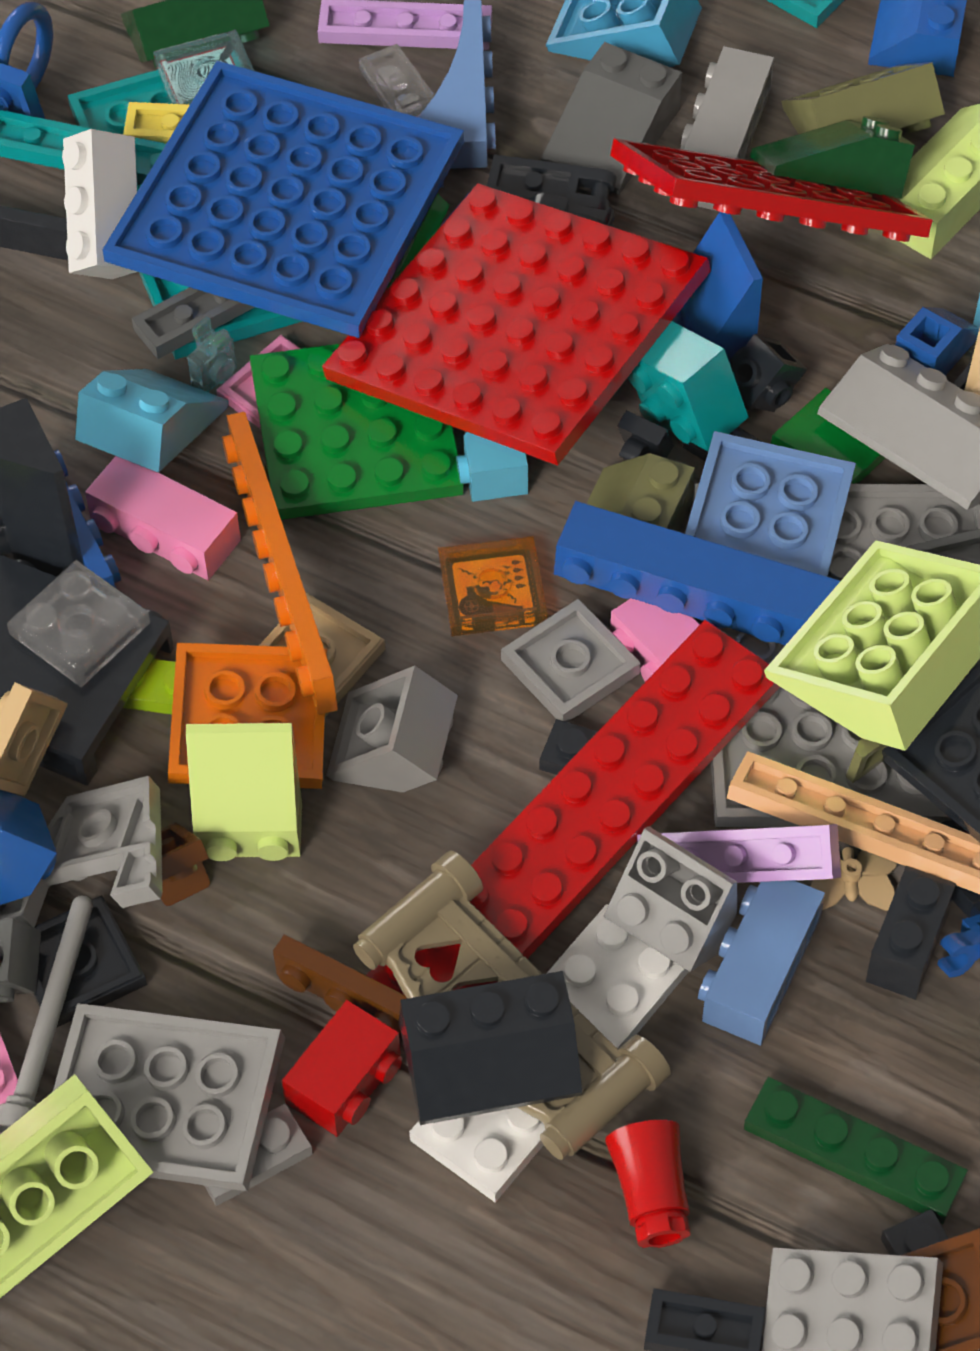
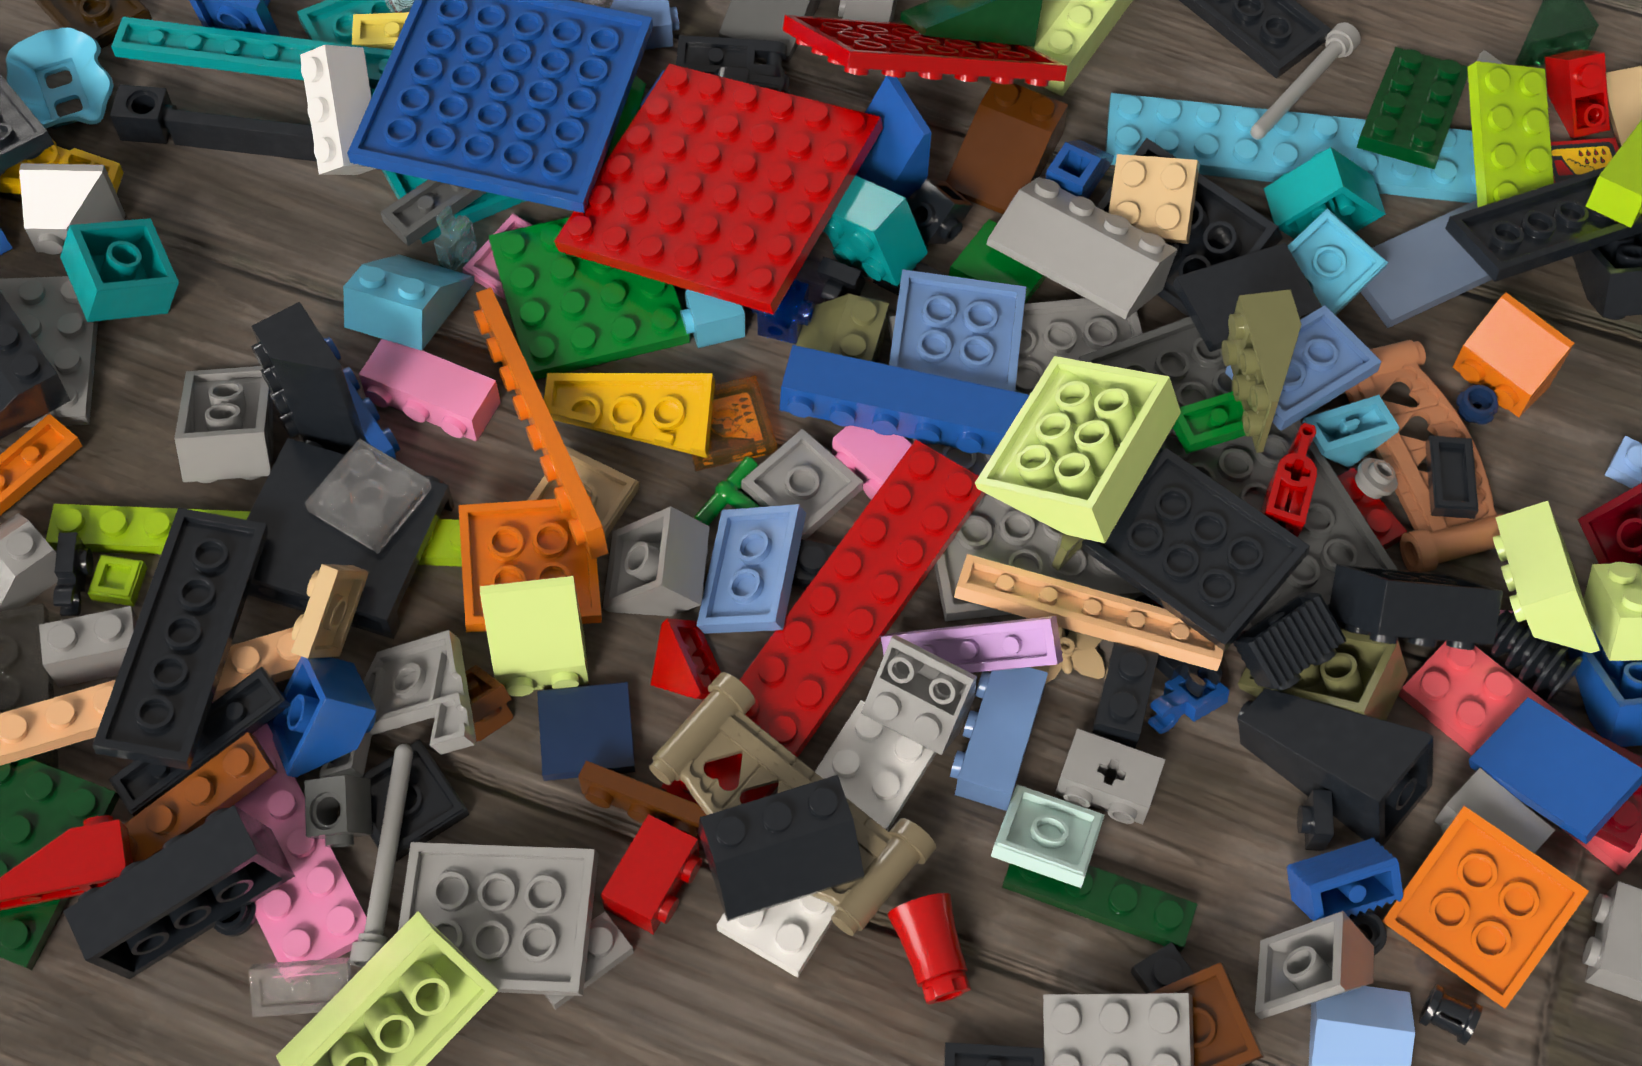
camera: 10 degrees left, 5 degrees up
none -> dark blue tile [537,682,635,781]
none -> yellow wing [544,373,715,458]
none -> red slope [650,618,721,699]
none -> green piece [694,456,761,526]
none -> medium blue plate [696,504,806,634]
none -> clear blue brick [752,279,814,344]
none -> reddish brown slope [946,82,1068,214]
none -> light aqua tile [991,785,1105,888]
none -> light grey brick [1055,729,1166,825]

